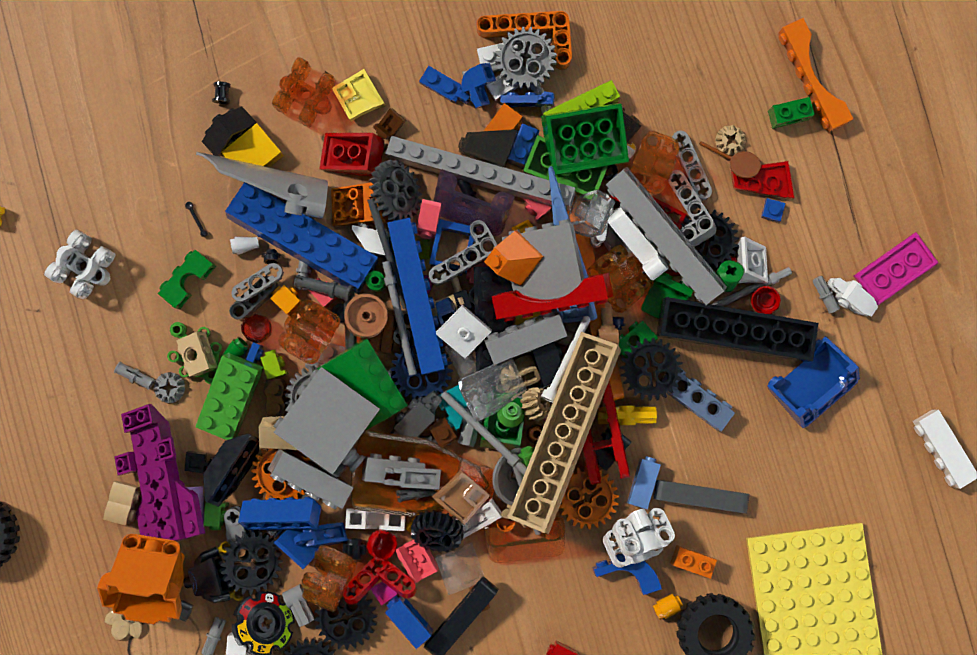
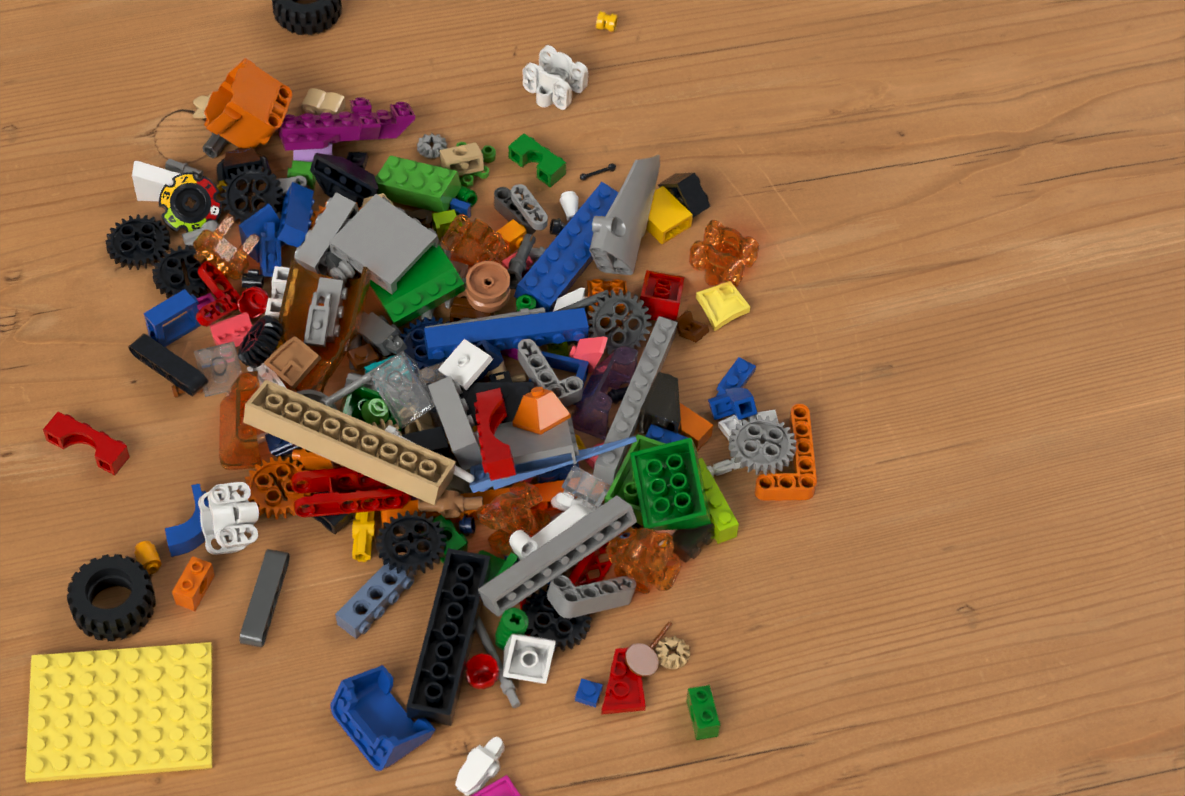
camera: 90 degrees right, 30 degrees down
light grey pin [114,362,155,390] -> none
black bush [212,81,231,104] -> none
clear red hair [241,314,272,343] -> none
dark grey axle [396,488,436,502] -> none
blue hinge [500,91,555,107] -> none
medium blue brick [627,456,661,510] -> none
light grey beam [671,130,712,201] -> none
orange arch [779,18,853,133] -> none
light grey axle [813,276,840,314] -> none

